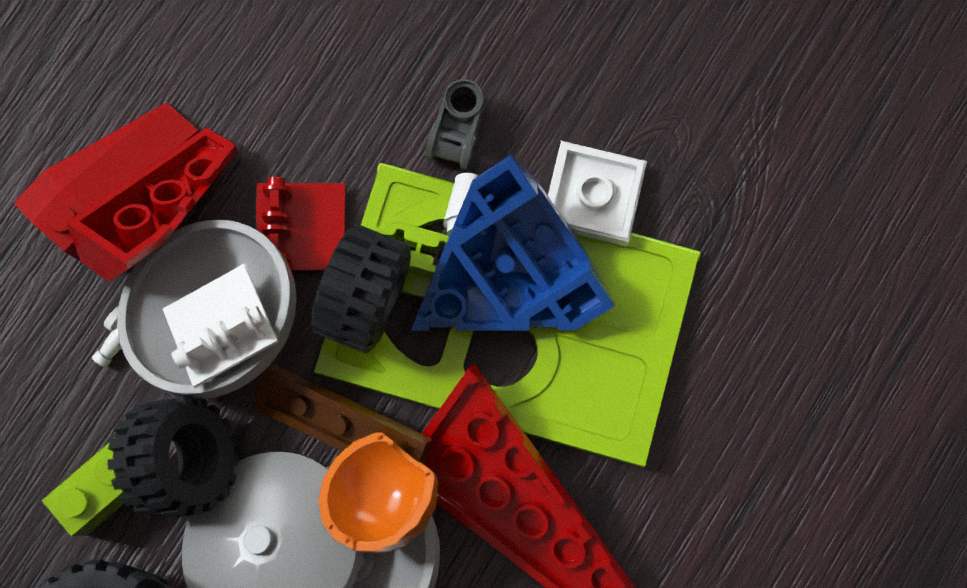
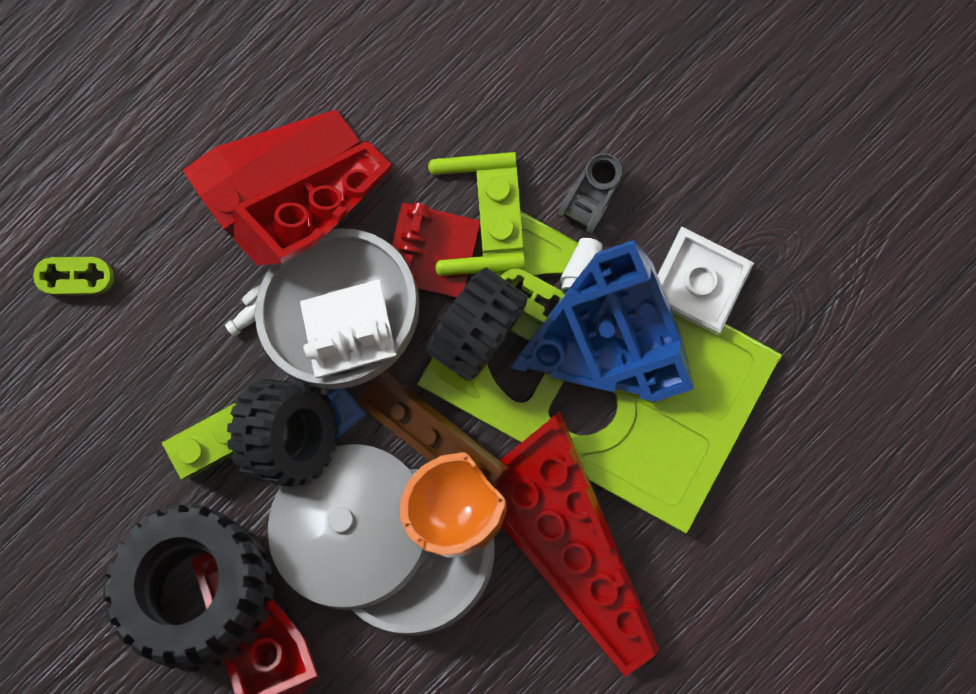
camera: 10 degrees right, 5 degrees up
none -> blue tile [327,388,367,440]
none -> lime plate [428,152,525,276]

